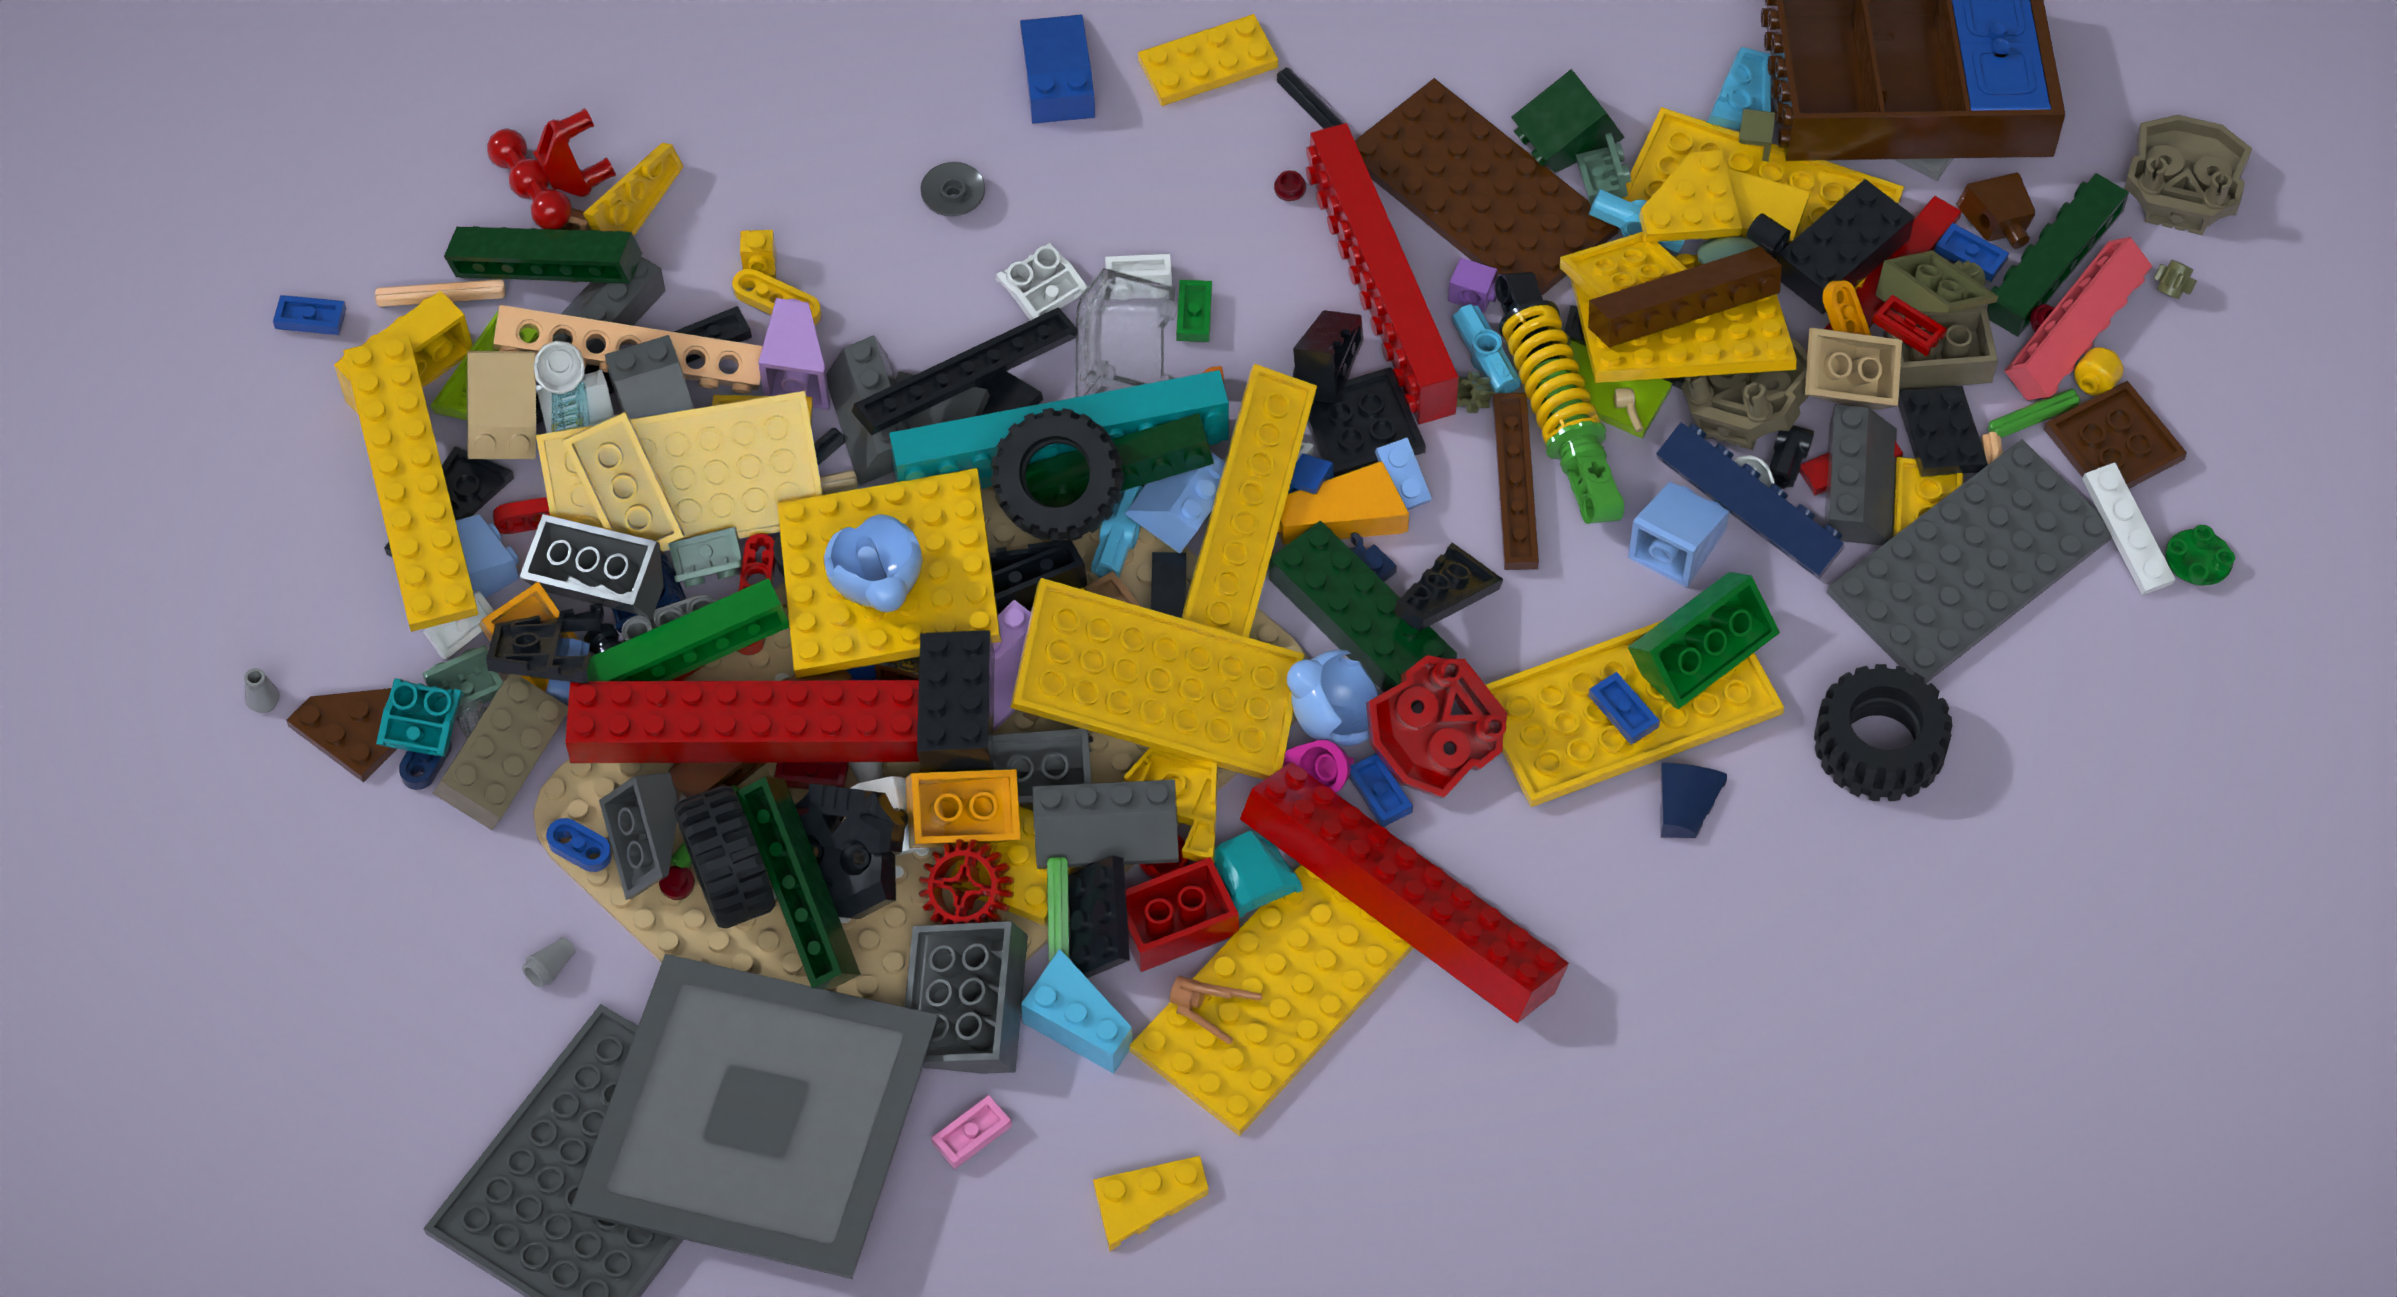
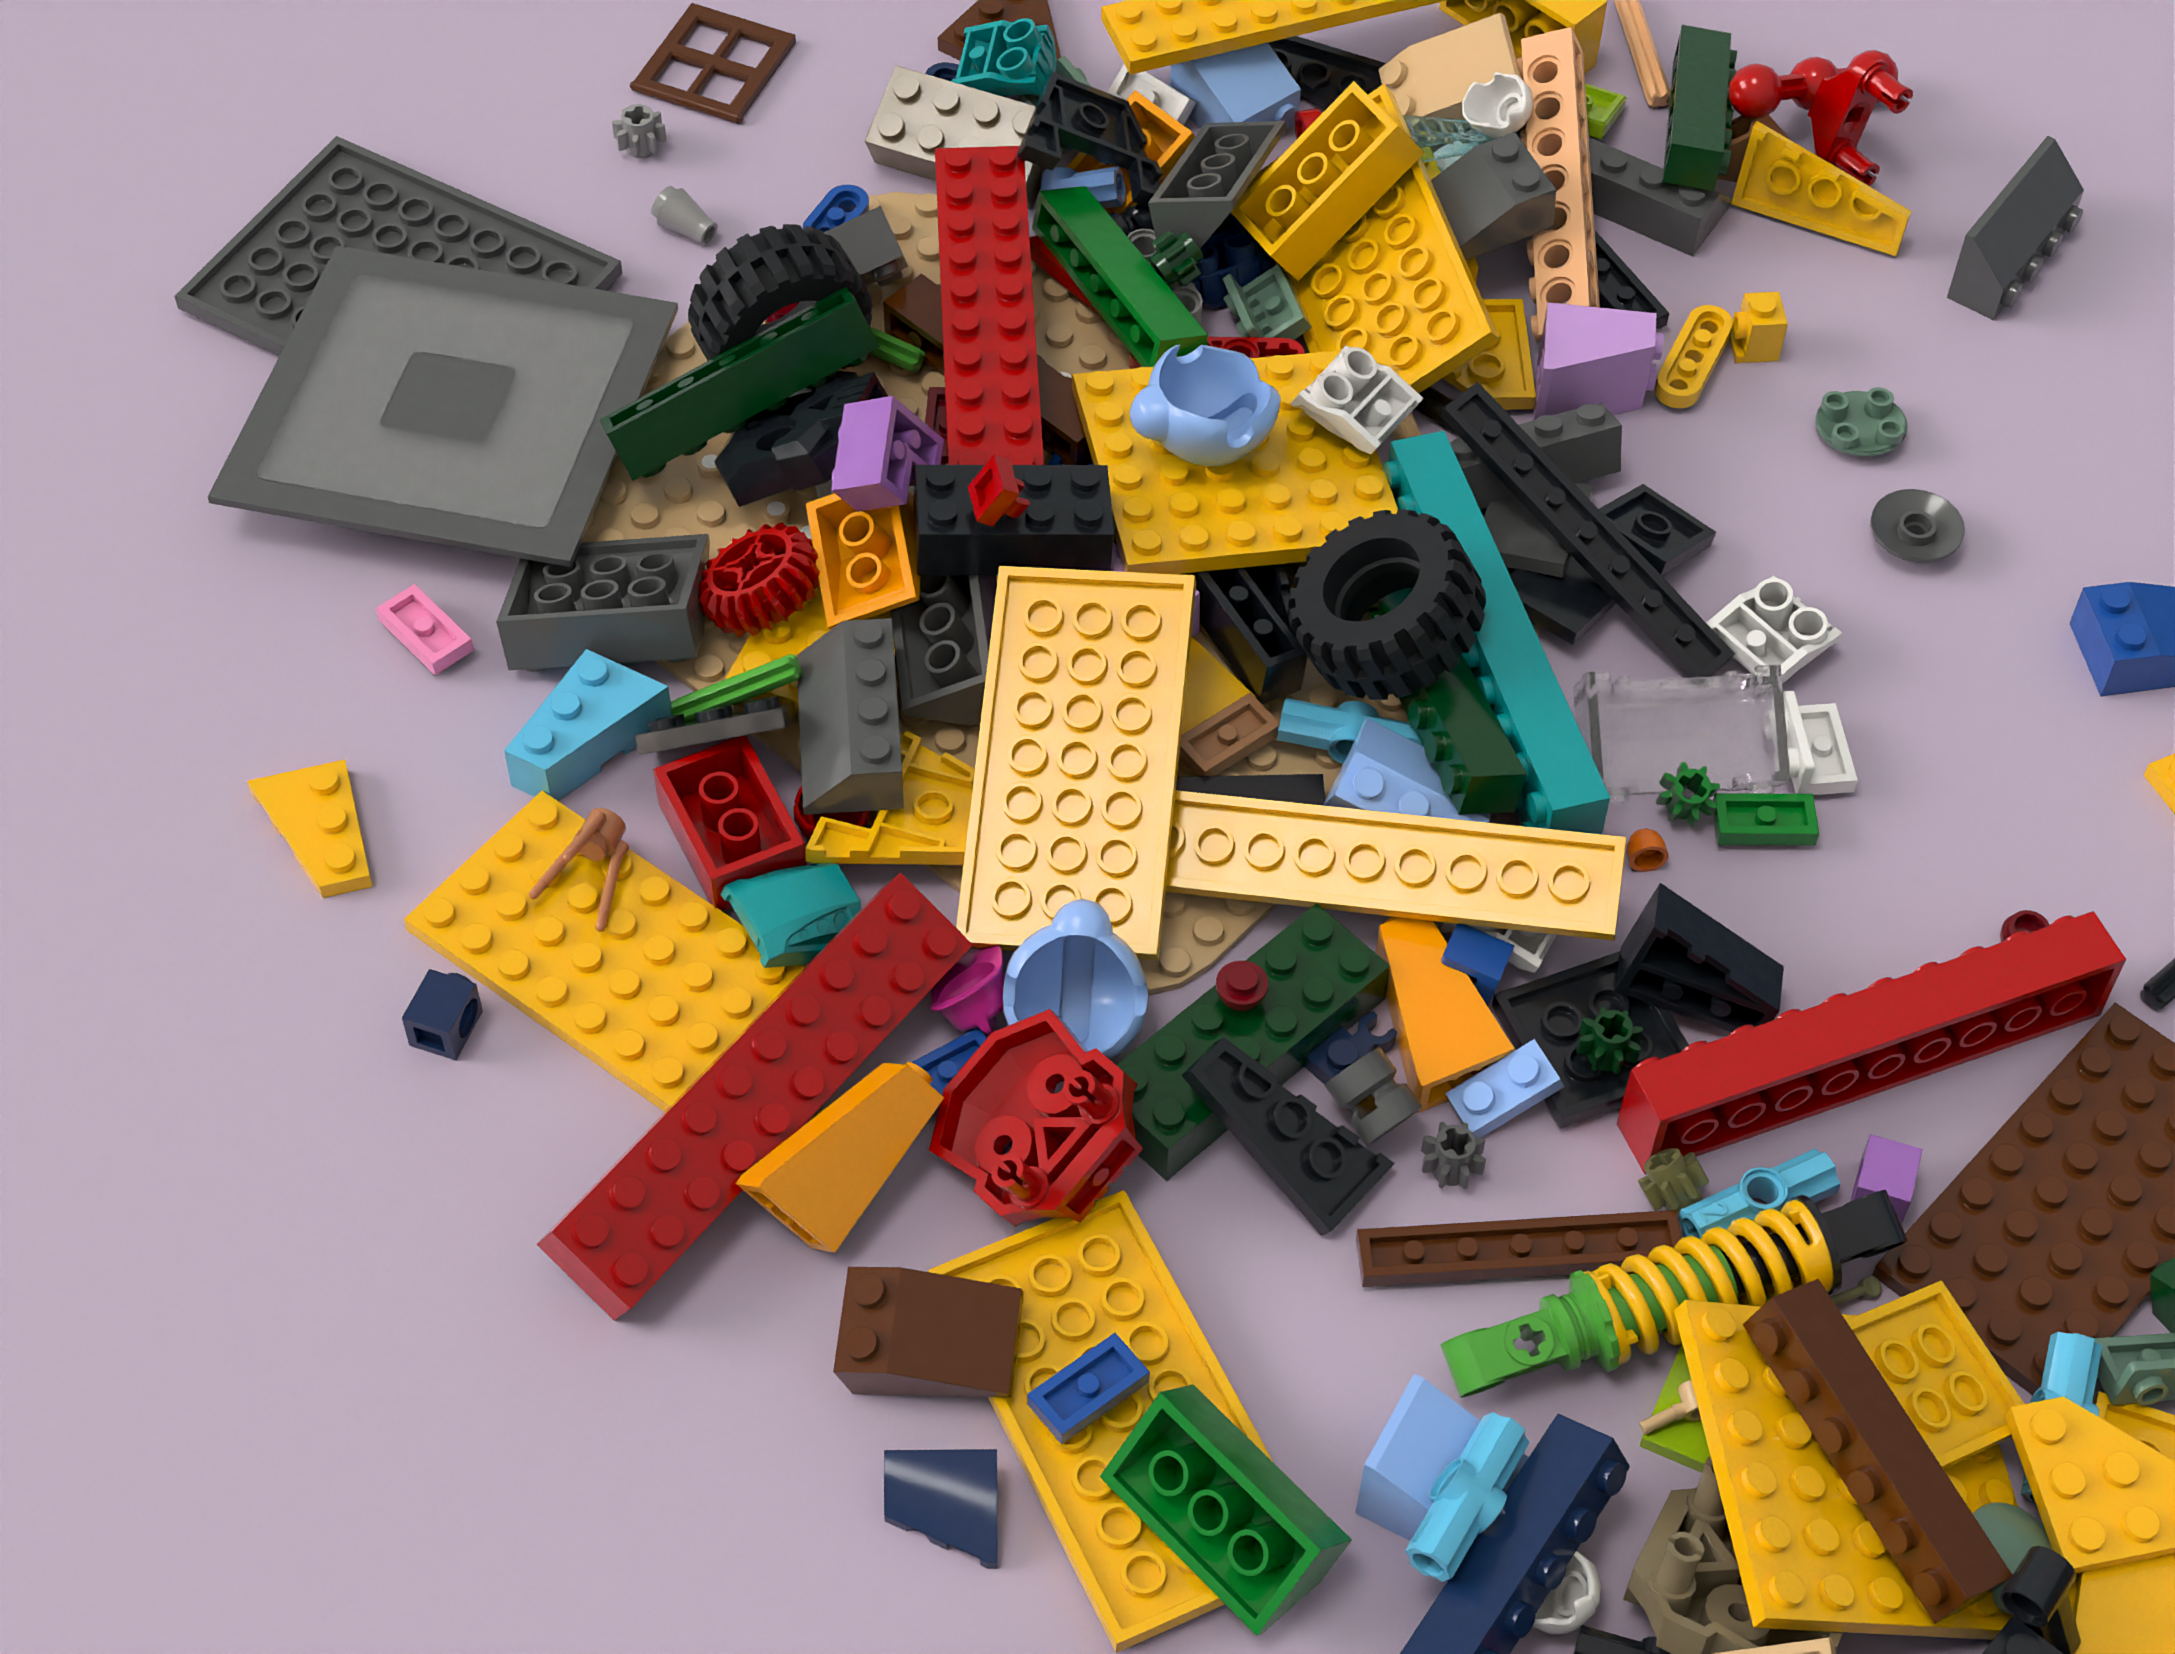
camera: 85 degrees right, 5 degrees down
none -> dark blue brick [402,969,483,1061]
none -> light grey gear [612,104,667,158]
none -> reddish brown window [630,3,796,124]
none -> light orange slope [735,1062,944,1253]
none -> medium lavender brick [831,396,944,512]
none -> reddish brown slope [833,1267,1024,1398]
none -> red tile [967,454,1030,527]
none -> dark green gear [1148,230,1204,287]
none -> dark red plate [1216,960,1268,1011]
none -> white slope [1291,345,1423,454]
none -> dark grey wheel [1324,1047,1423,1146]
none -> medium azure piece [1405,1412,1529,1582]
none -> dark grey gear [1421,1122,1486,1189]
none -> dark green gear [1577,1007,1643,1074]
none -> black plate [1599,484,1716,576]
none -> green gear [1656,762,1720,827]
none -> sand green dish [1816,387,1908,456]
none -> dark grey slope [1947,136,2084,320]

